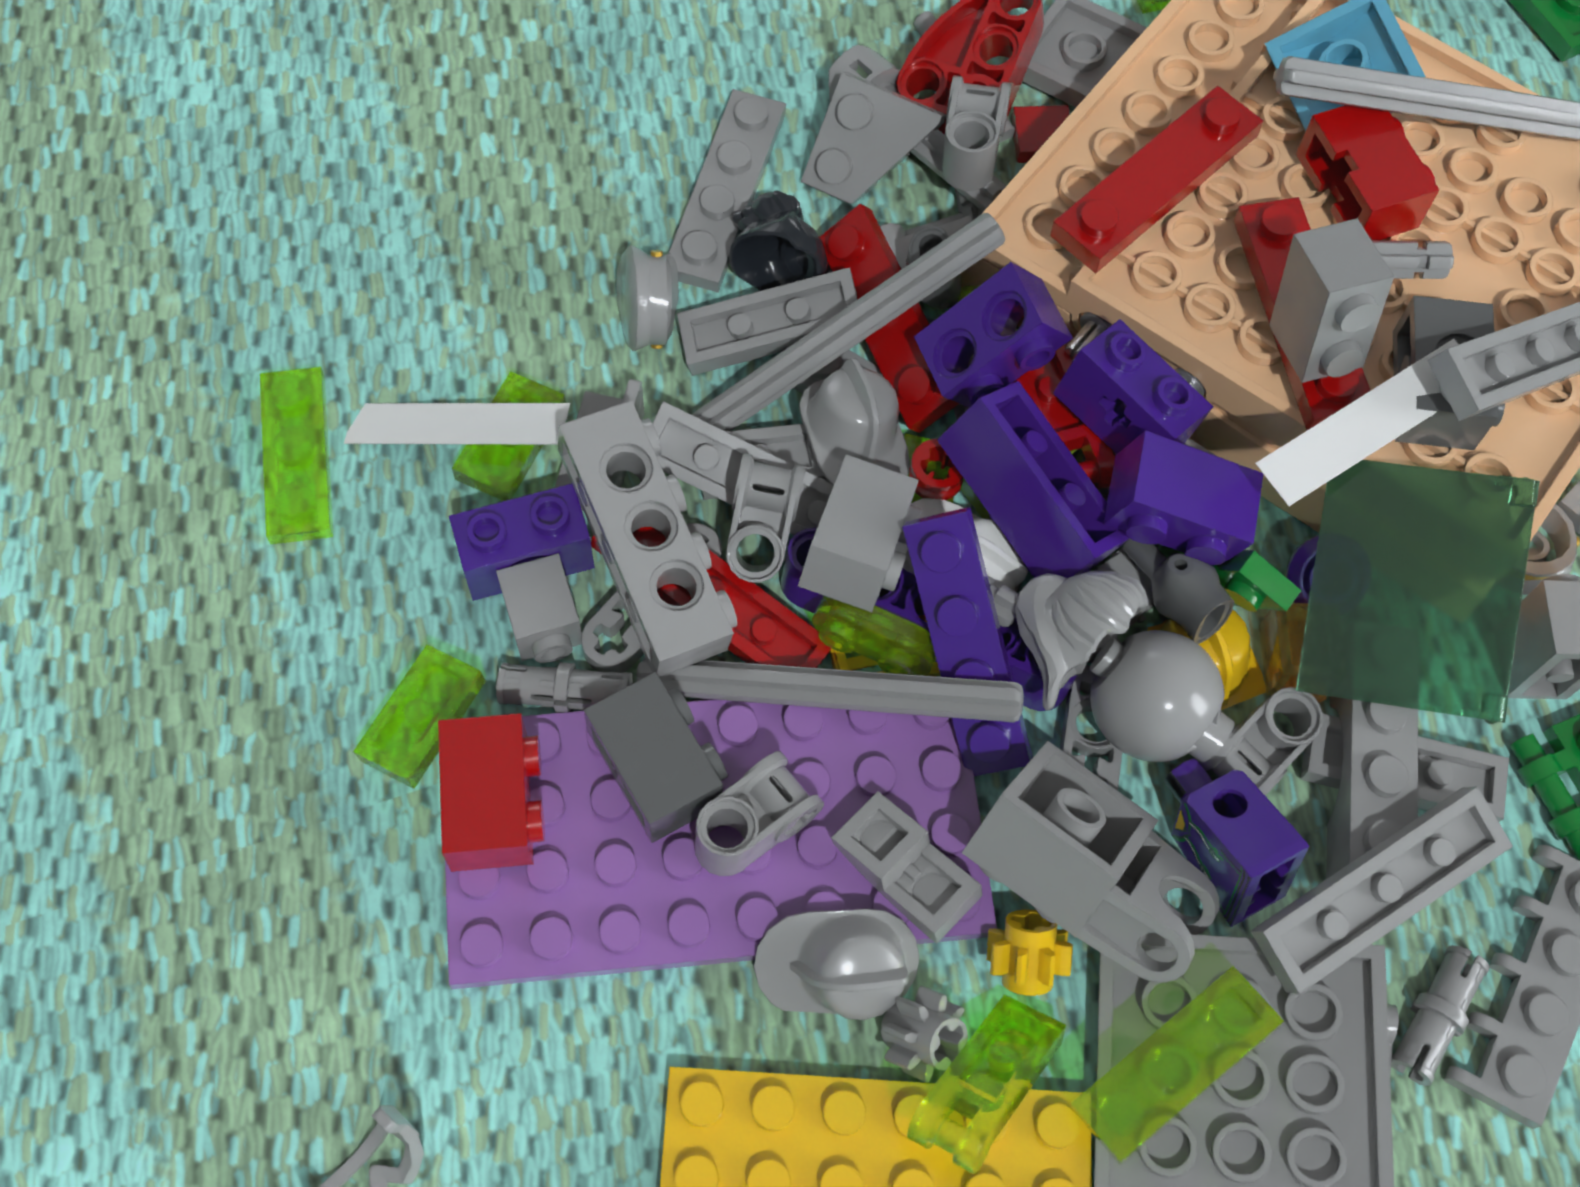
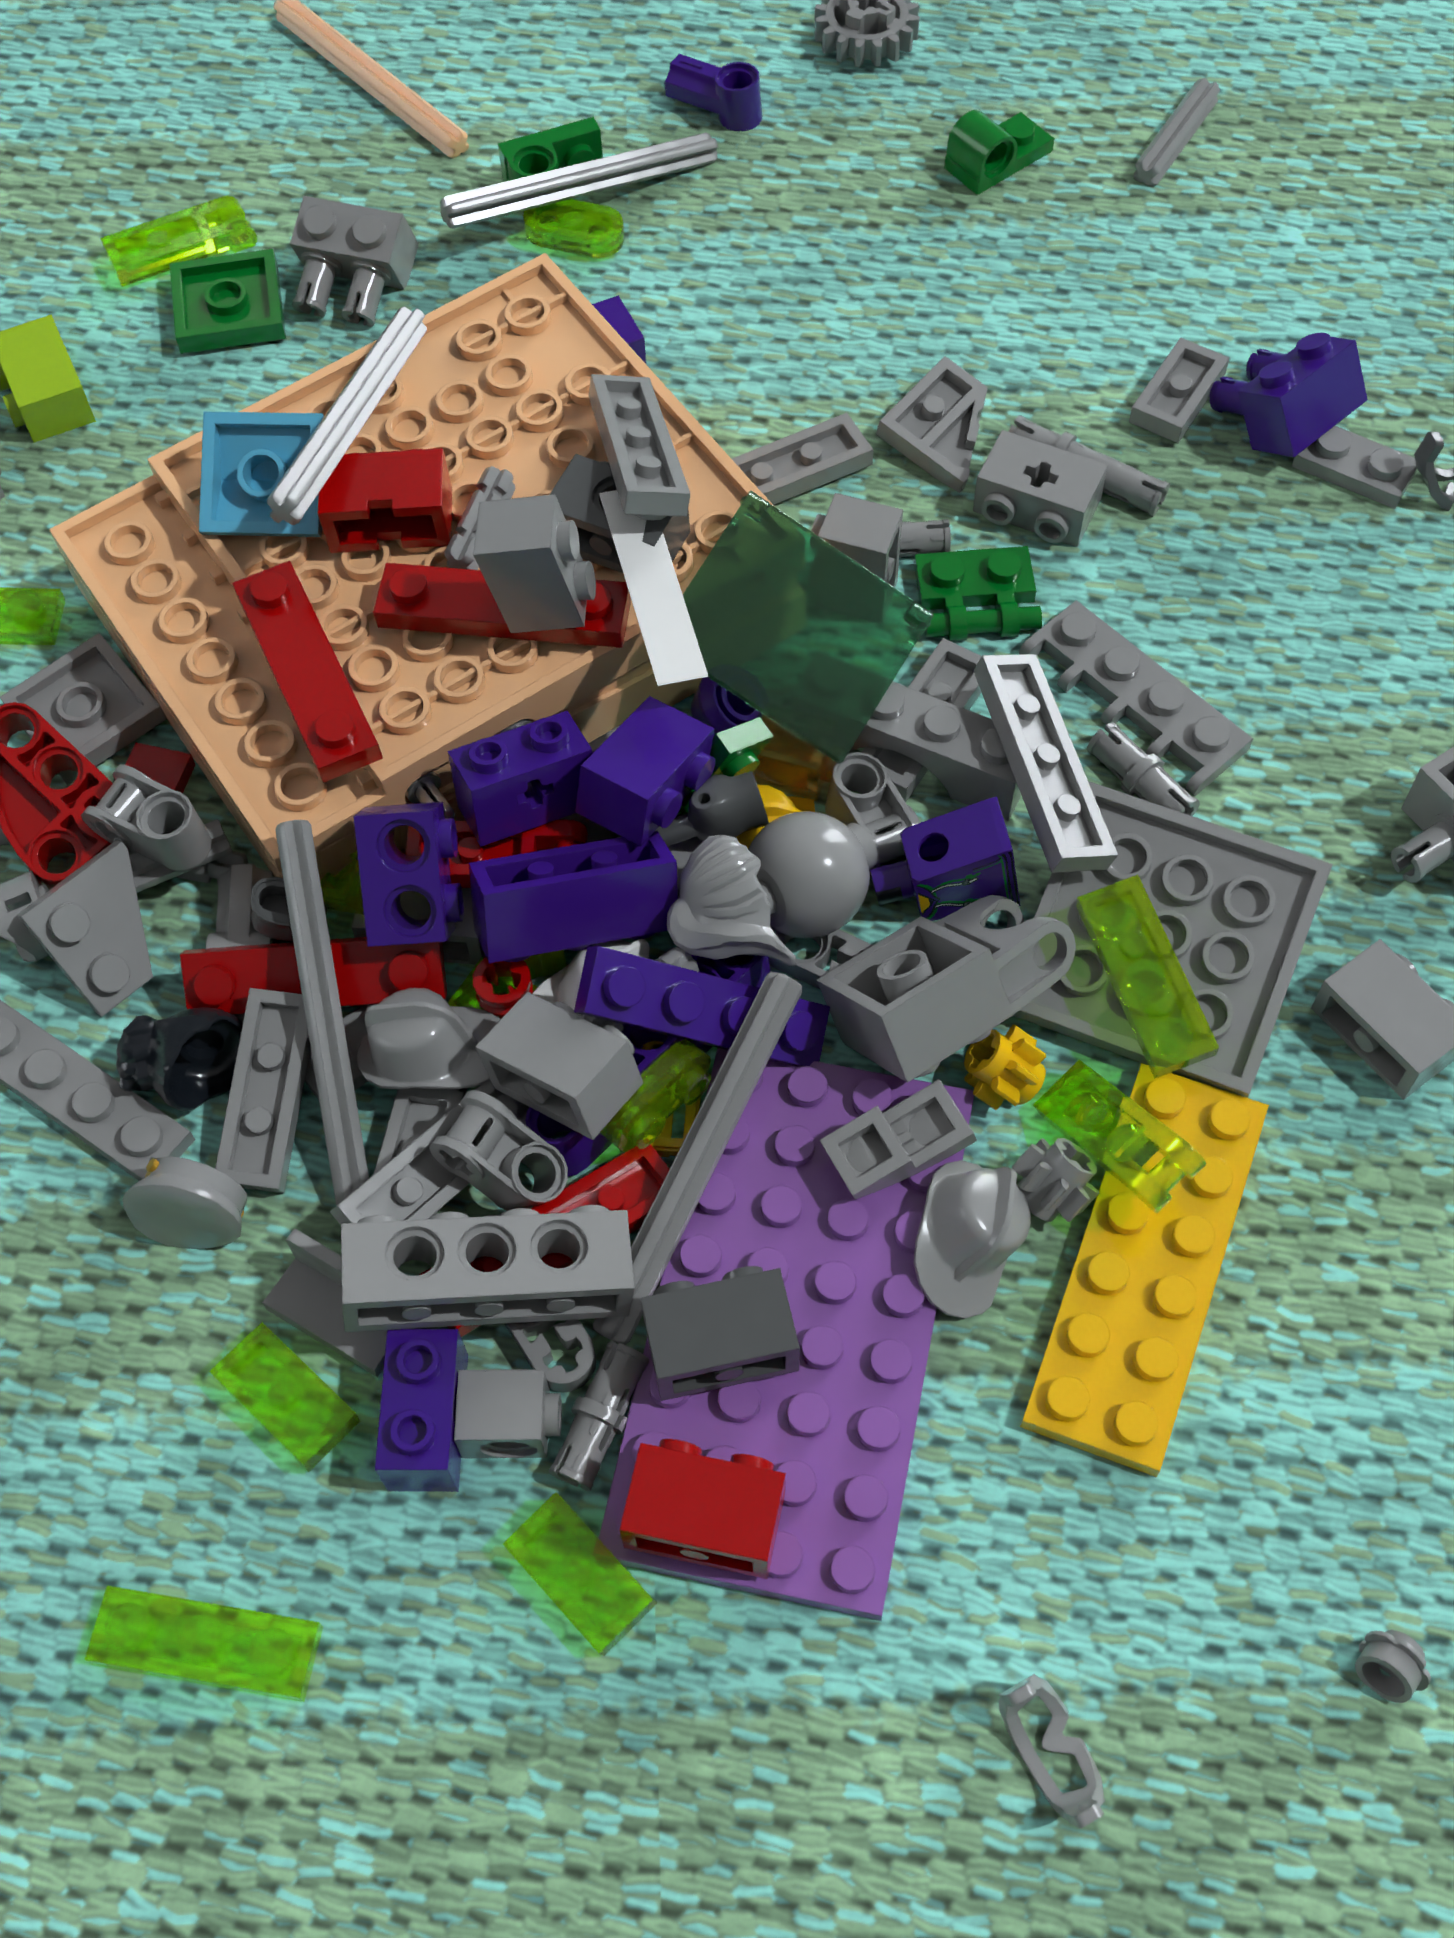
camera: 65 degrees left, 5 degrees down
white sticker [344,403,570,445] -> none
light grey piece [694,751,824,876] -> none

